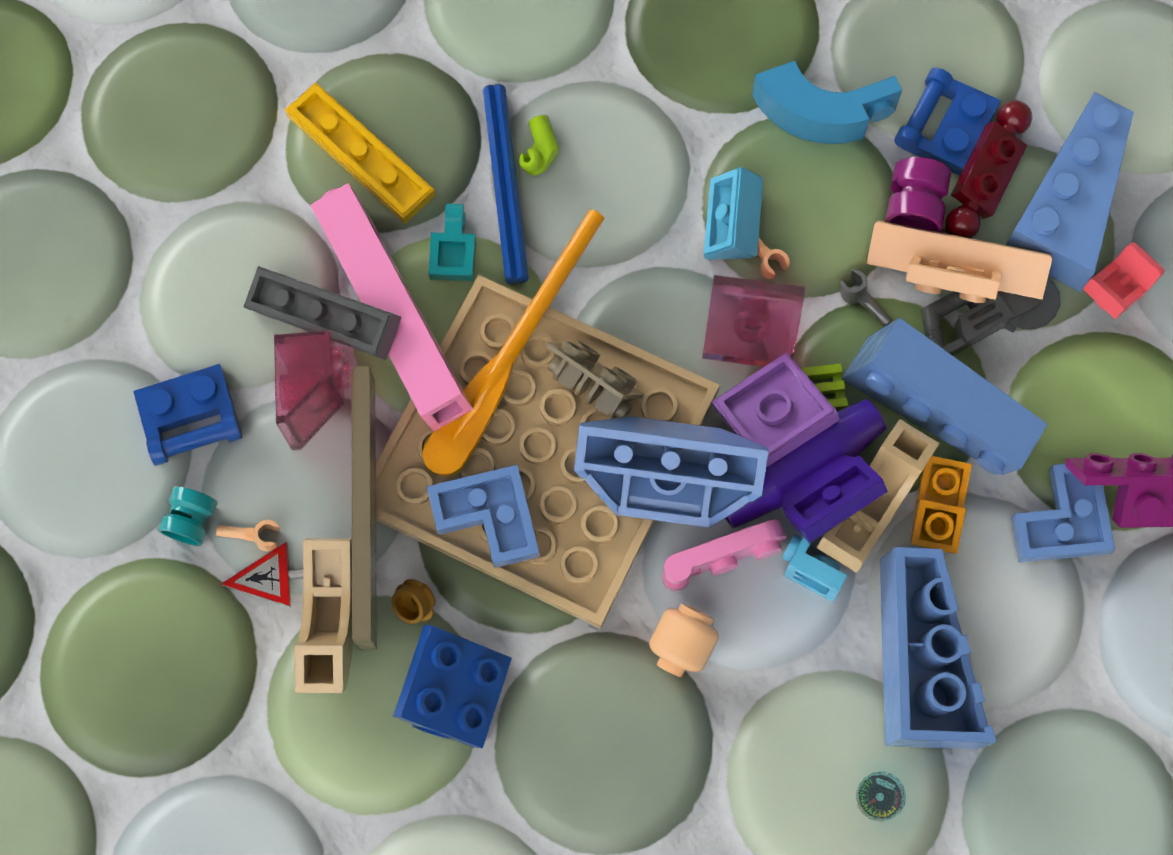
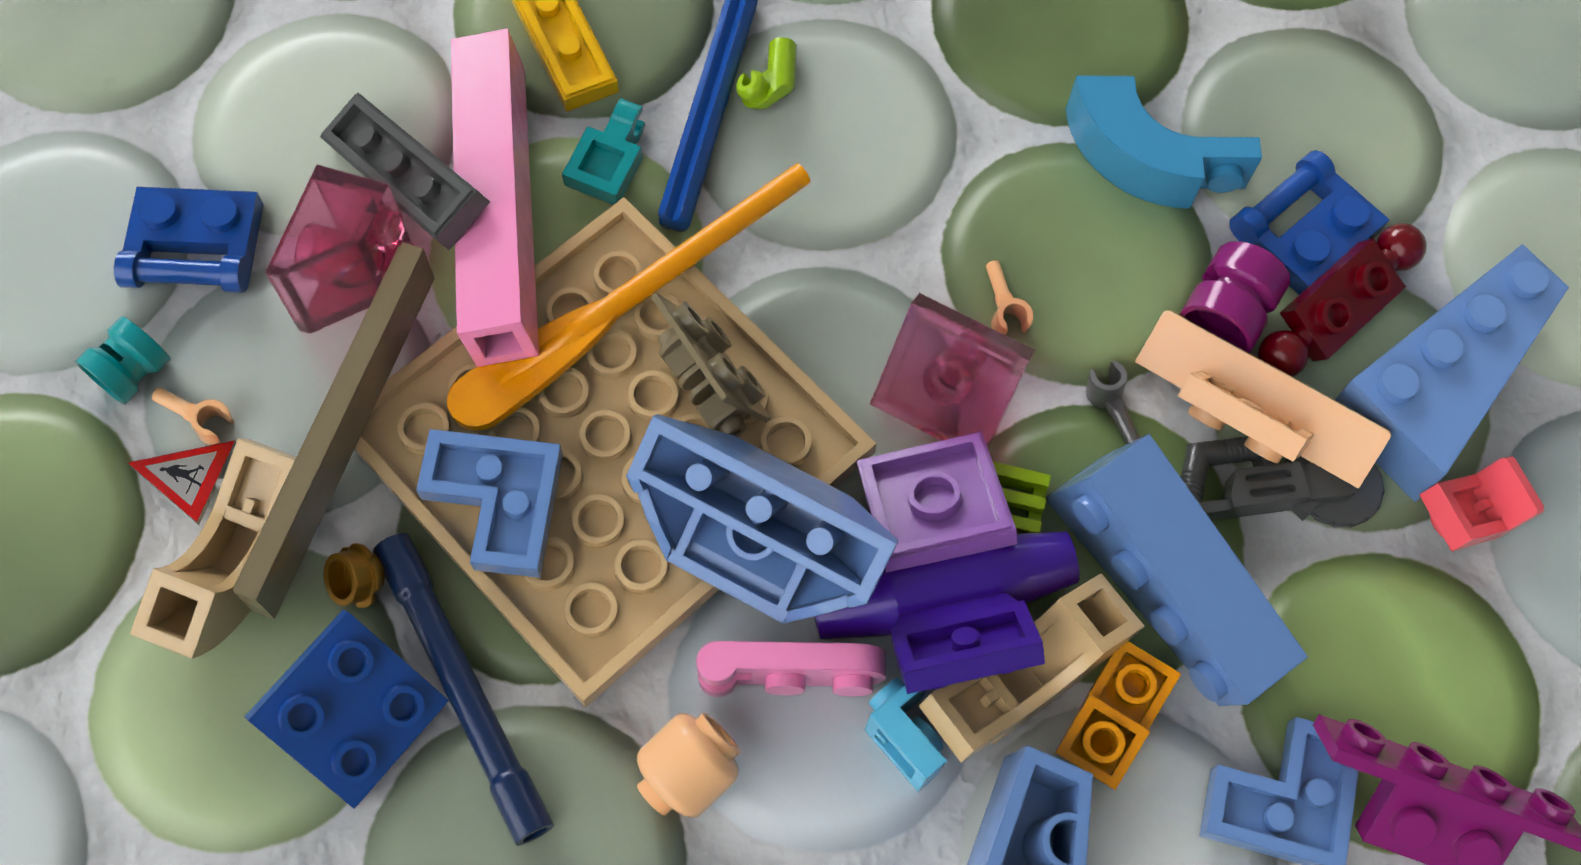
camera: 15 degrees right, 5 degrees down
medium azure slope [704,167,763,260] -> none
none -> dark blue piece [373,533,554,846]

